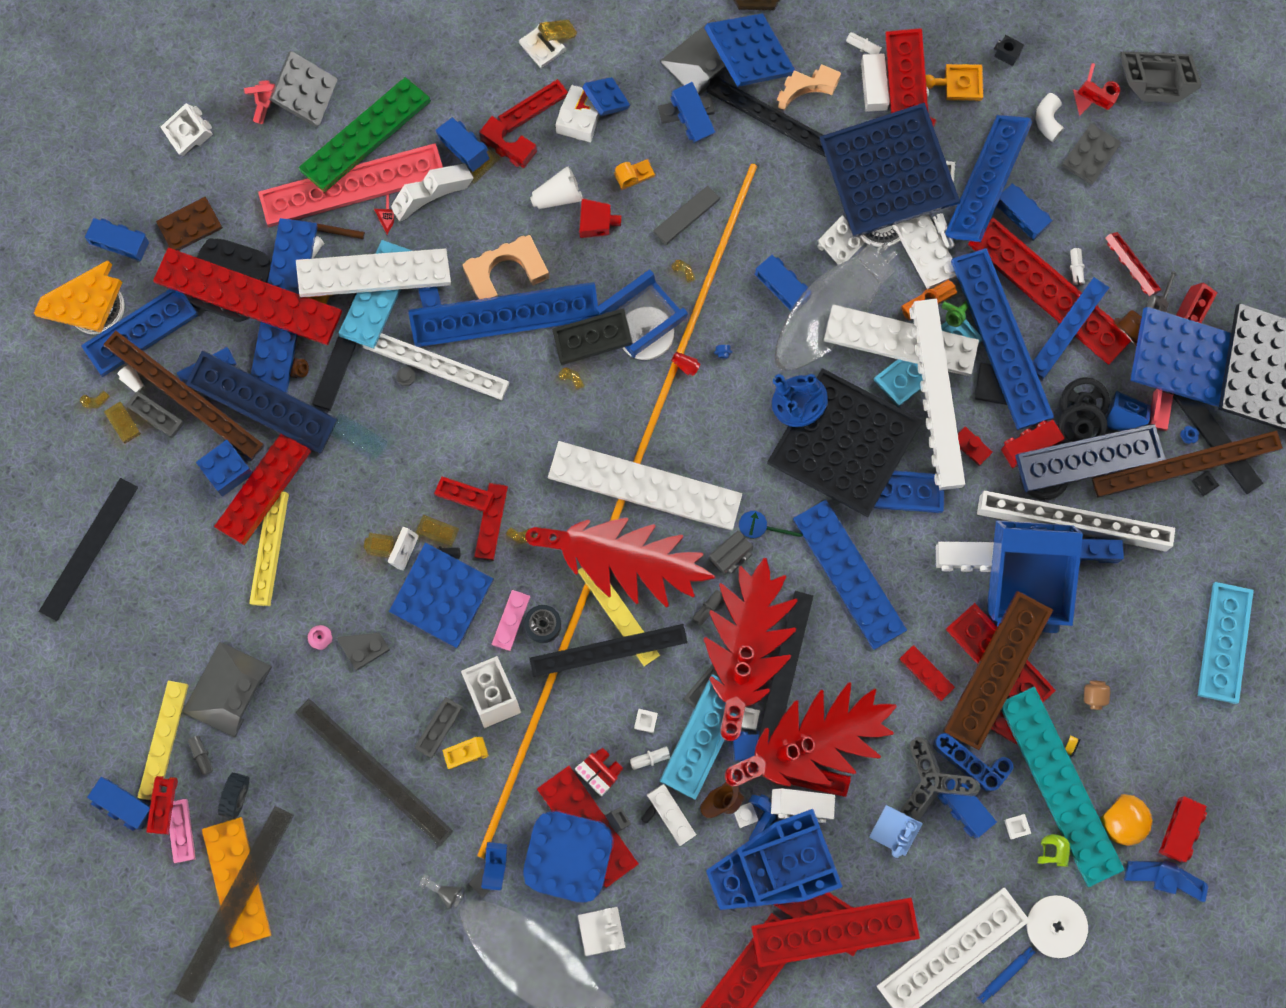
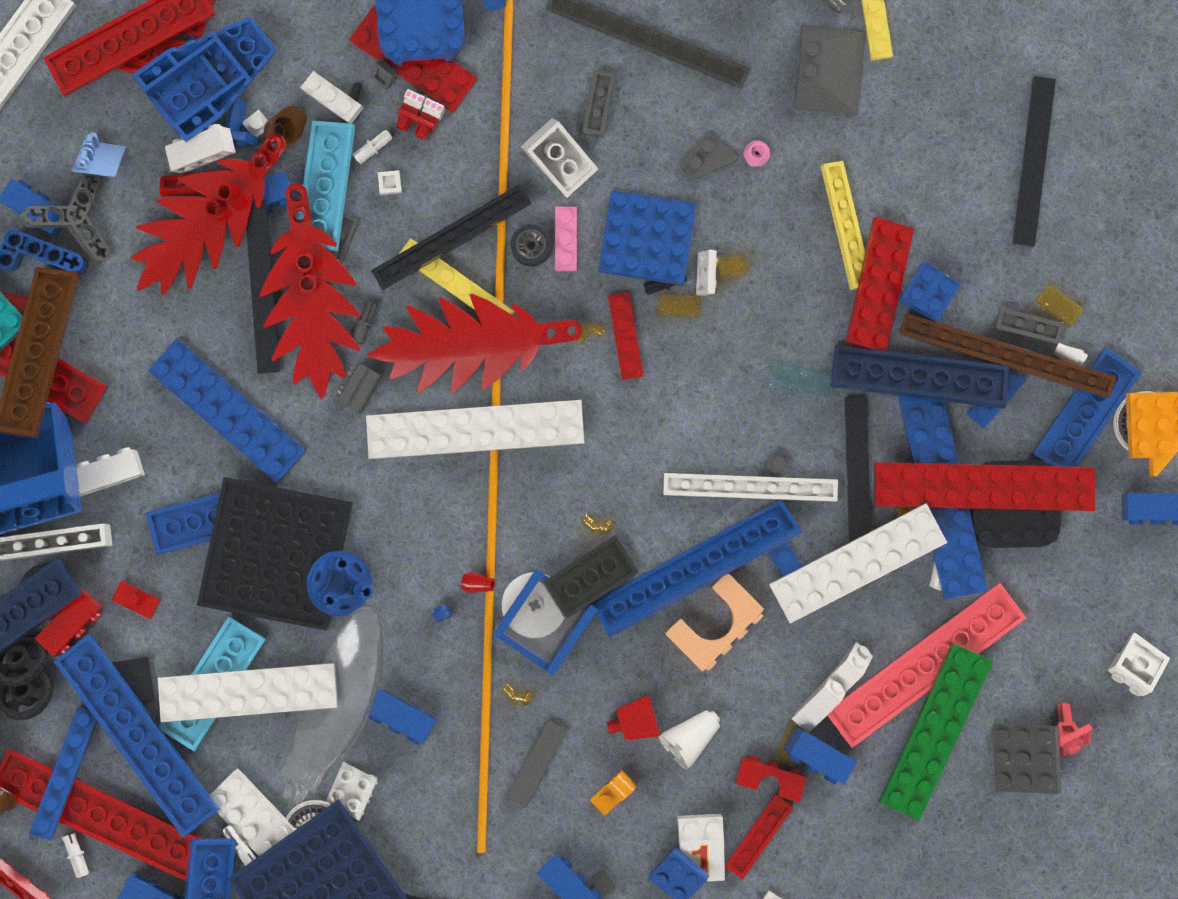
camera: 165 degrees right, 10 degrees up
clear yellow arm [80,390,110,409] -> none
reddish brown plate [156,196,223,251] -> none
reddish brown plate [290,358,309,378] -> none
reddish brown bar [293,219,365,239] -> none
medium azure plate [338,240,412,349] -> none
piece [374,194,394,235] -> none
red plate [434,476,495,513] -> none
yellow plate [443,737,489,769] -> none
blue piece [739,511,803,539] -> none
white plate [741,707,760,731] -> none
red plate [899,645,955,701] -> none
orange piece [901,280,957,321] -> none
white brick [909,299,965,490] -> none
bright green piece [941,300,969,327] -> none

